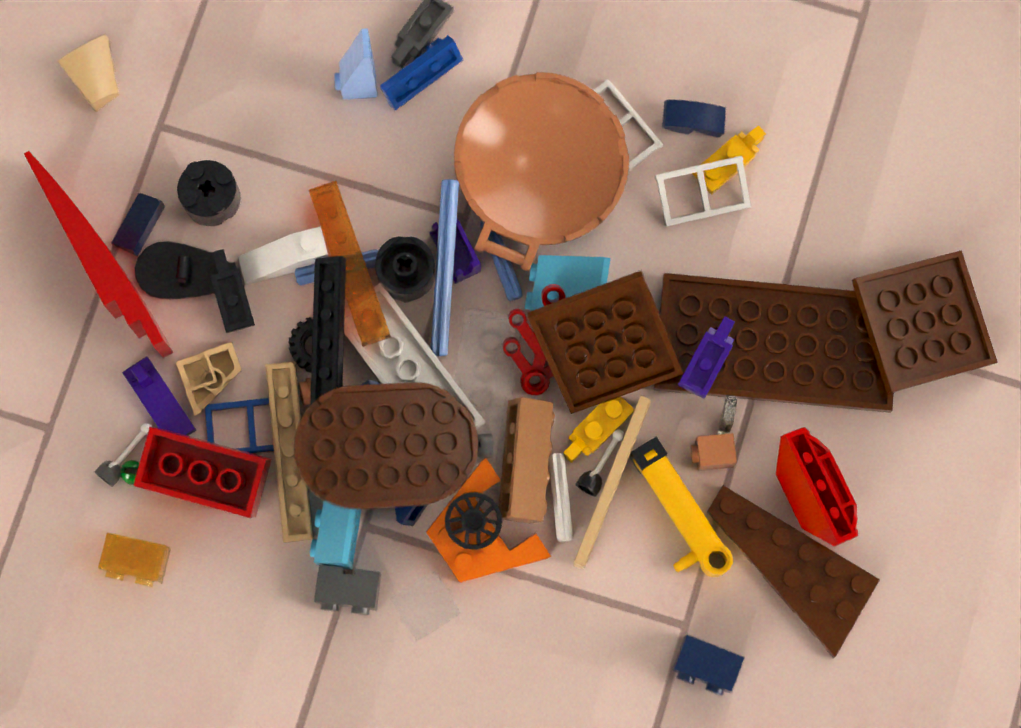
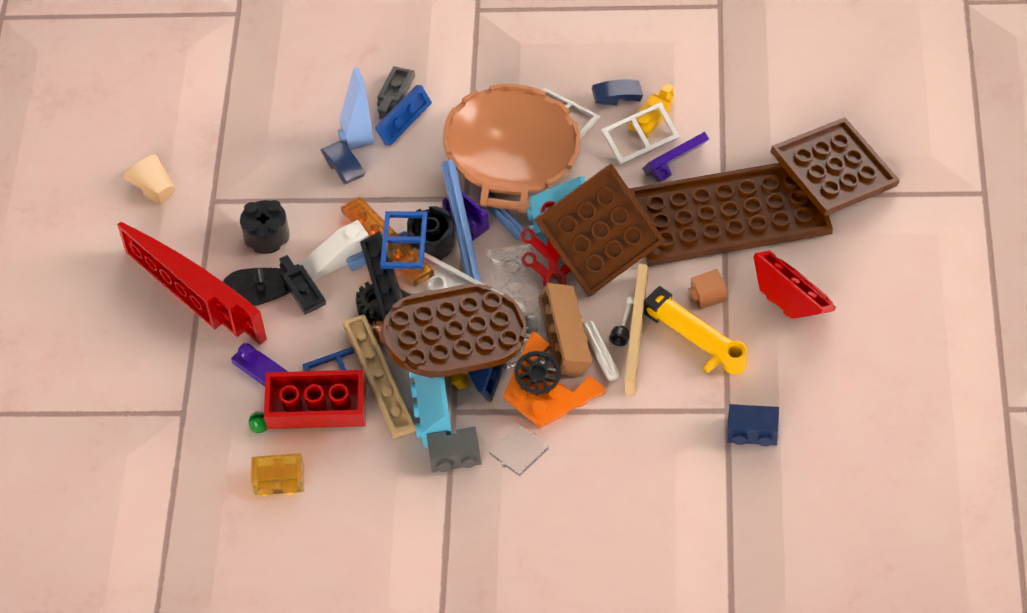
camera: 10 degrees left, 25 degrees down
hinge [94,423,152,487] -> none
dark blue slope [111,193,165,257] -> none
tan slope [176,342,242,416] -> none
yellow hinge [563,396,635,463] -> none
dark purple hinge [678,316,735,399] -> none
reddish brown wing [707,485,880,658] -> none
clear smoke tile [717,394,738,435] -> none
none -> dark blue slope [320,141,365,185]
none -> blue window [380,211,428,269]
none -> dark purple hinge [642,132,709,183]

